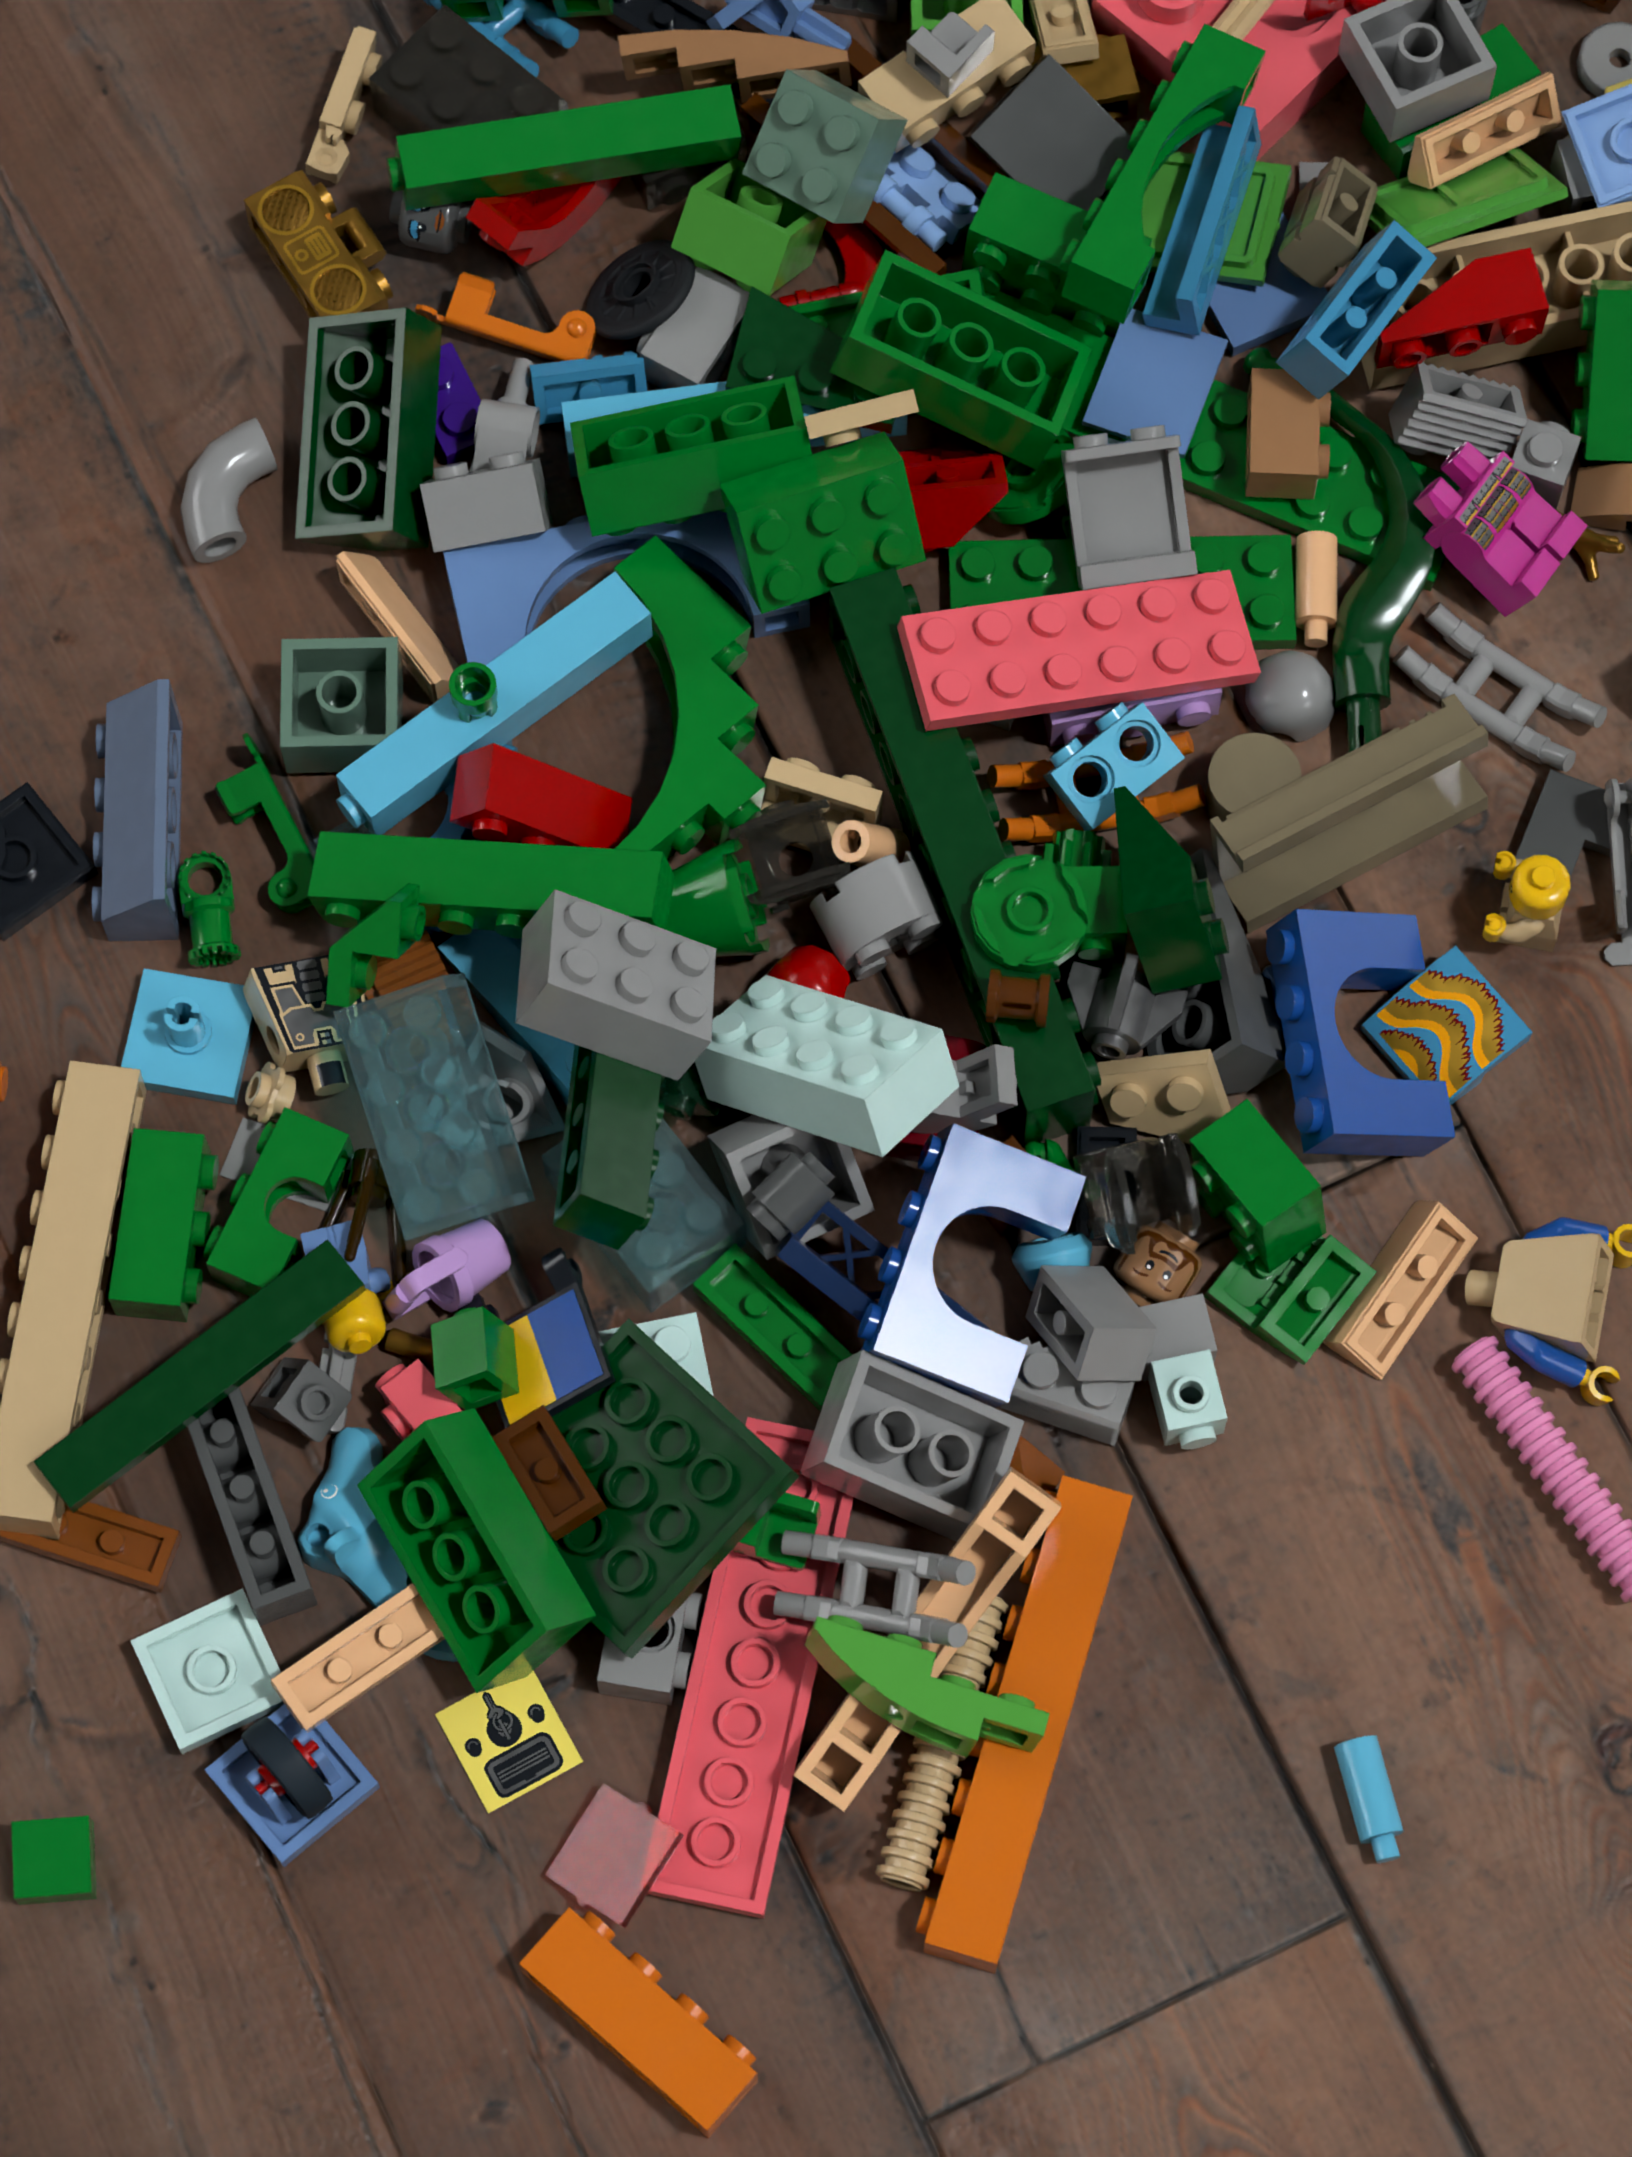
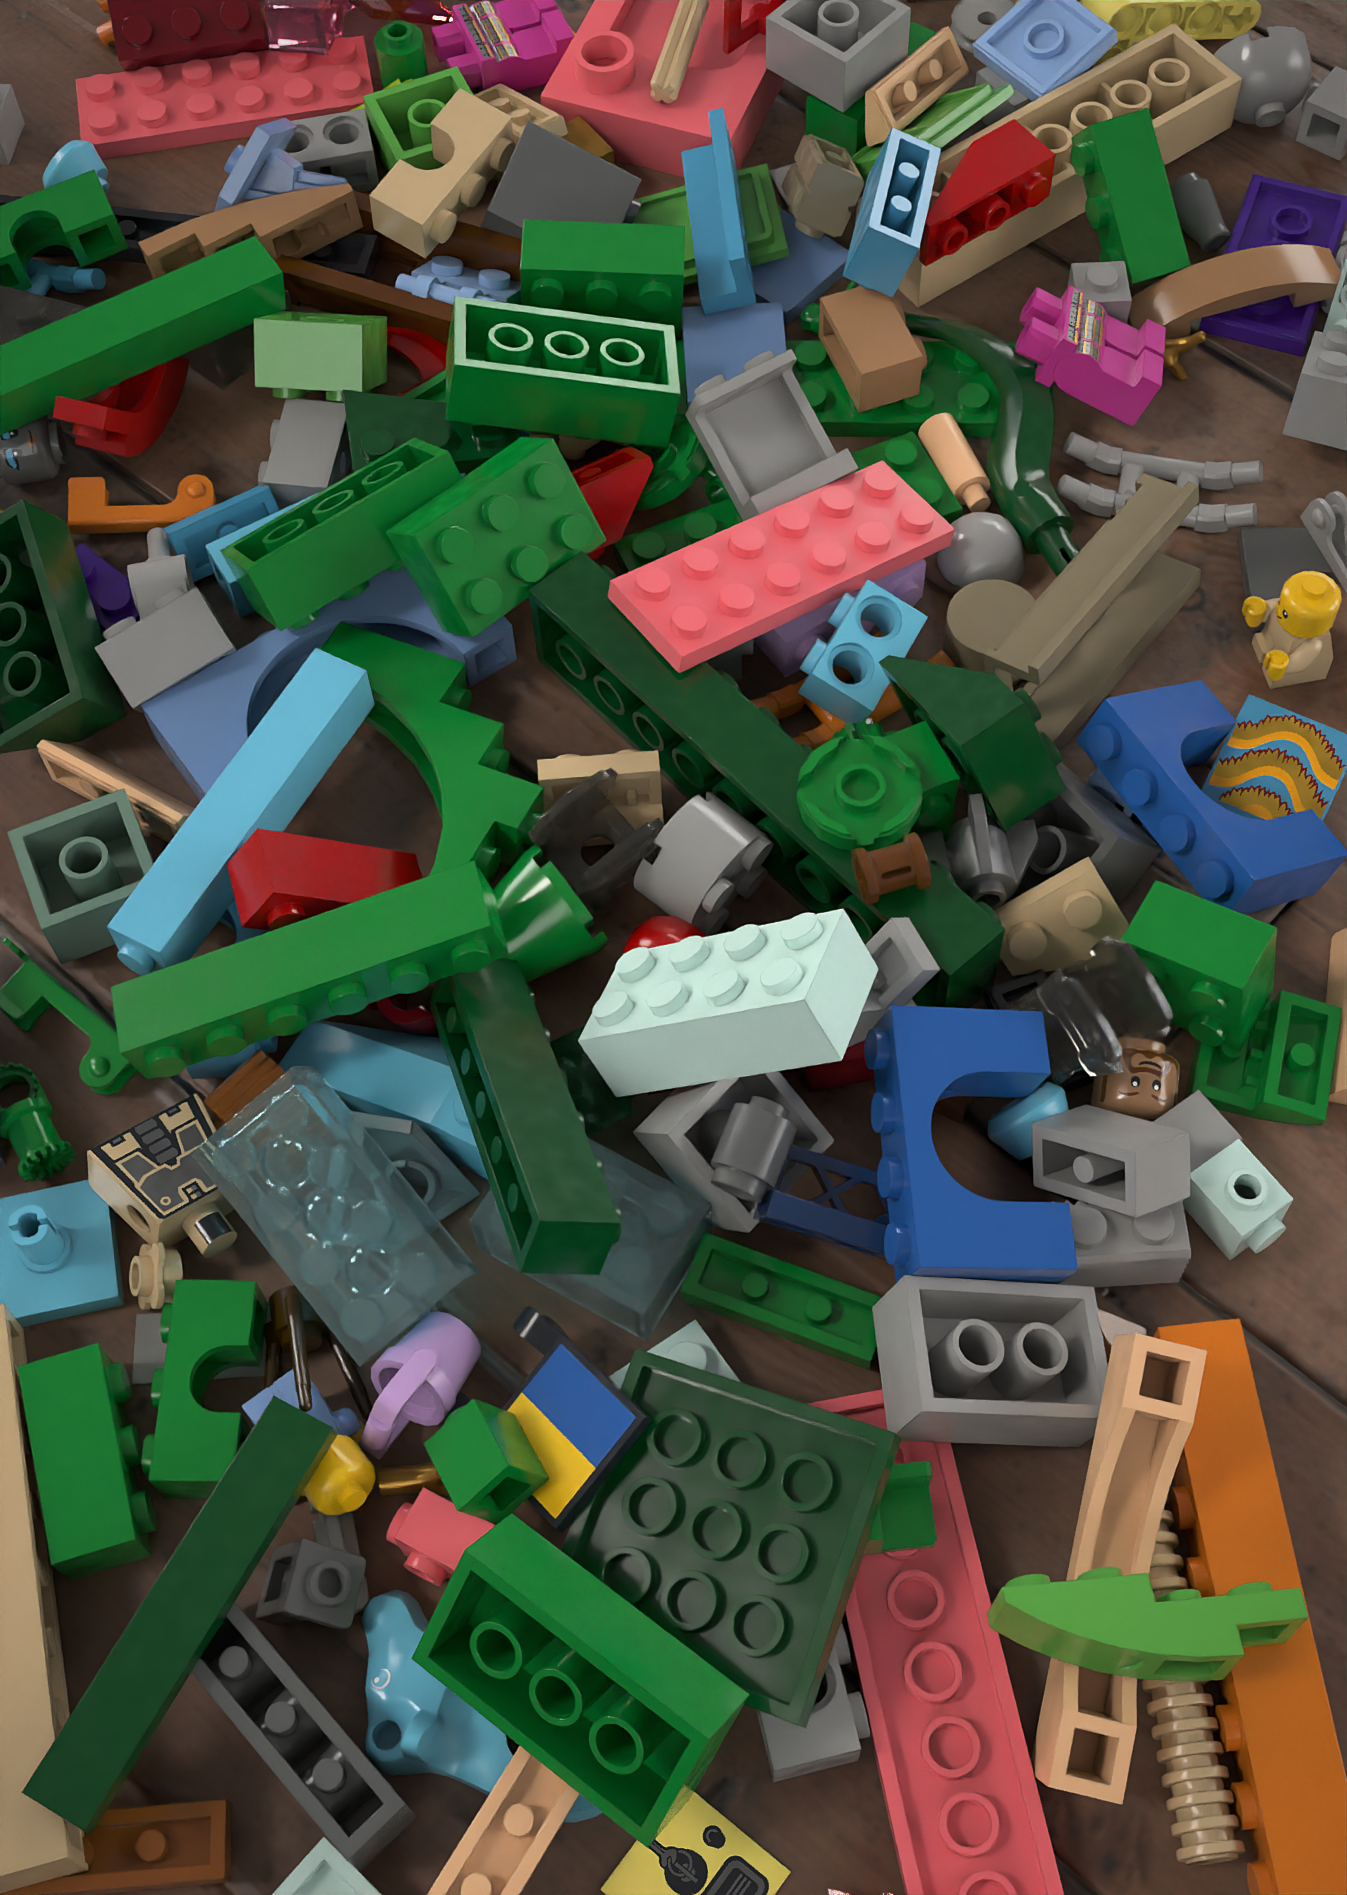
camera: 20 degrees left, 10 degrees down
green slope [326,883,426,1008] -> none
green hose [449,662,498,723] -> none
reddish brown plate [492,1405,608,1542] -> none
light grey brick [515,889,716,1081] -> none
black wheel [586,240,695,340] -> none
sand green brick [742,69,908,224] -> none
light grey piece [773,1530,976,1648] -> none
tan wing [804,389,919,447] -> none
light nougat cylinder [831,820,912,866] -> none
light grey panel [906,12,995,98] -> none
green arch [1059,24,1266,324] -> none
light grey brick [1388,362,1527,460] -> none

